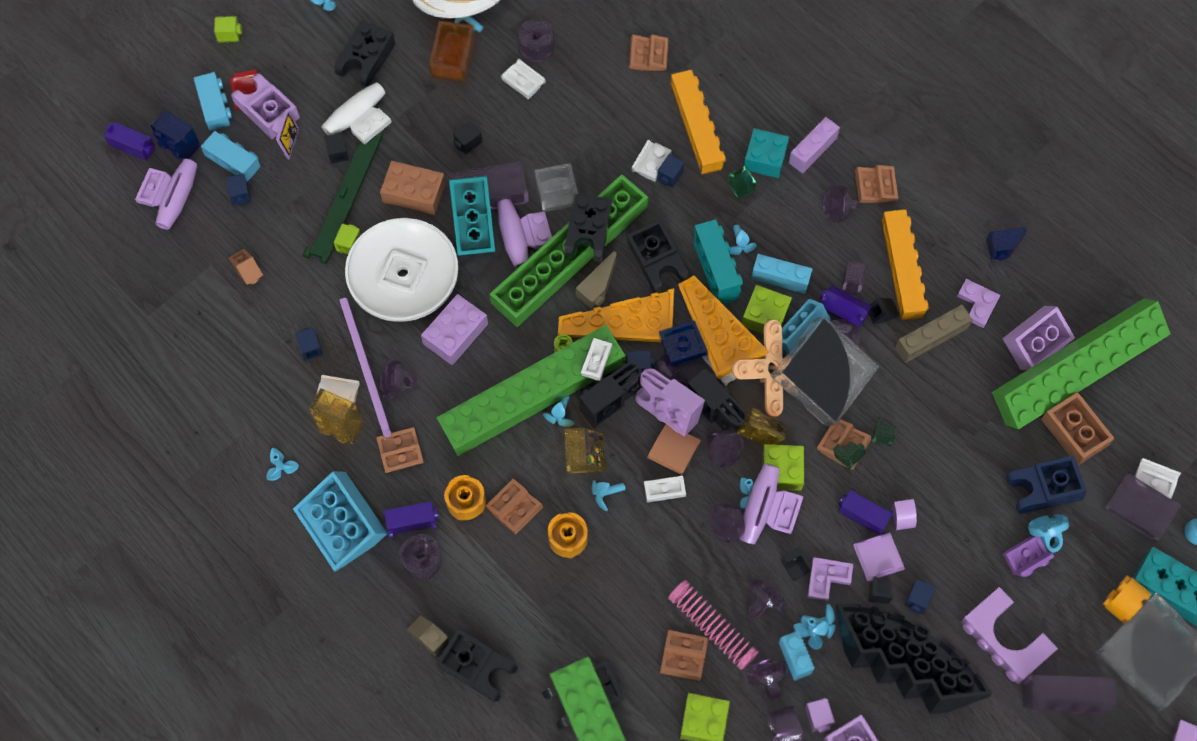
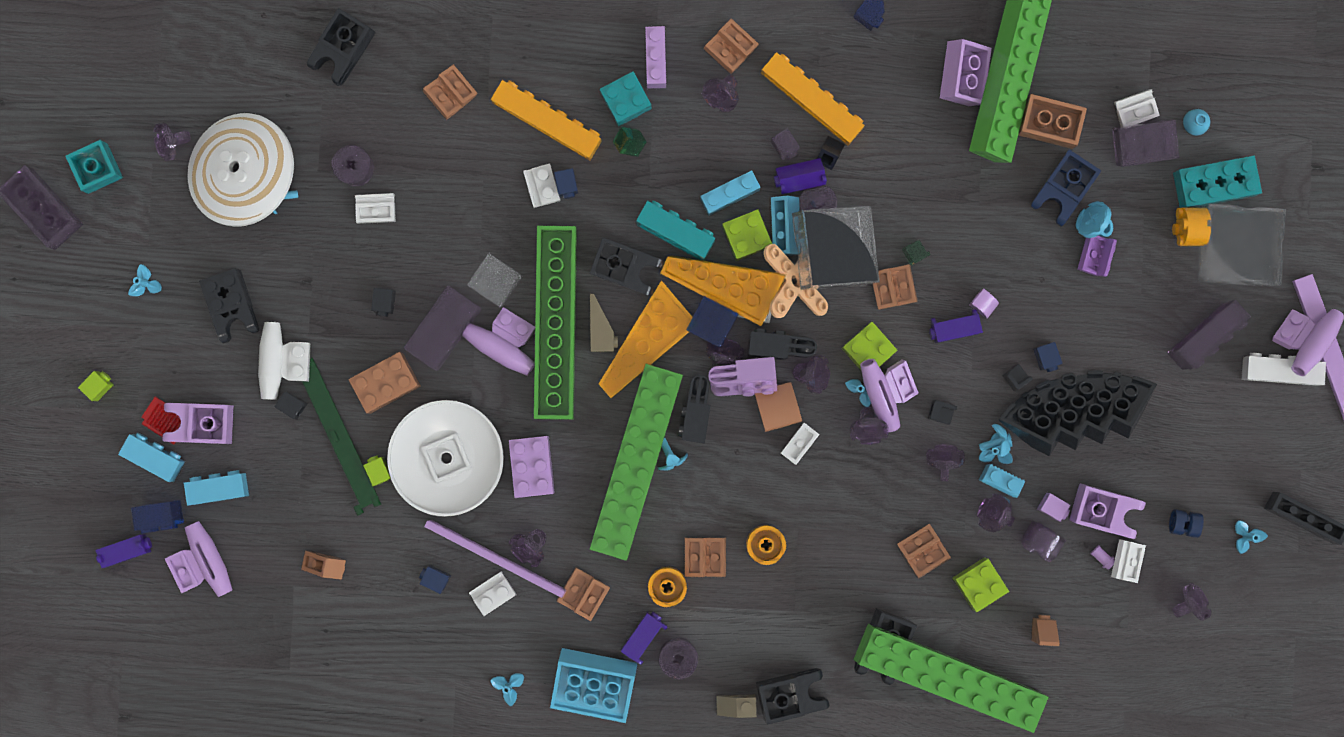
camera: 45 degrees left, 20 degrees up
dark blue brick [226,174,251,205] -> none
piece [272,109,299,159] -> none
clear yellow brick [309,388,363,444] -> none
clear orange brick [429,21,475,82] -> none
teal brick [449,176,495,255] -> none
lime wheel [554,334,573,353] -> none
clear yellow slope [564,428,606,473] -> none
black brick [565,194,612,262] -> none
white plate [581,338,612,381] -> none
medium azure plant [592,480,625,511] -> none
dark blue brick [627,350,655,373] -> none
bright pink piece [669,580,758,670] -> none
medium azure plant [729,225,757,255] -> none
clear yellow slope [736,408,786,446] -> none
lavender plate [807,557,853,601] -> none
clear green panel [833,441,866,469] -> none
lavender piece [853,533,905,581] -> none
dark tan brick [895,305,973,363] -> none
lavender plate [957,279,1000,328] -> none
lavender arch [961,587,1058,684] -> none

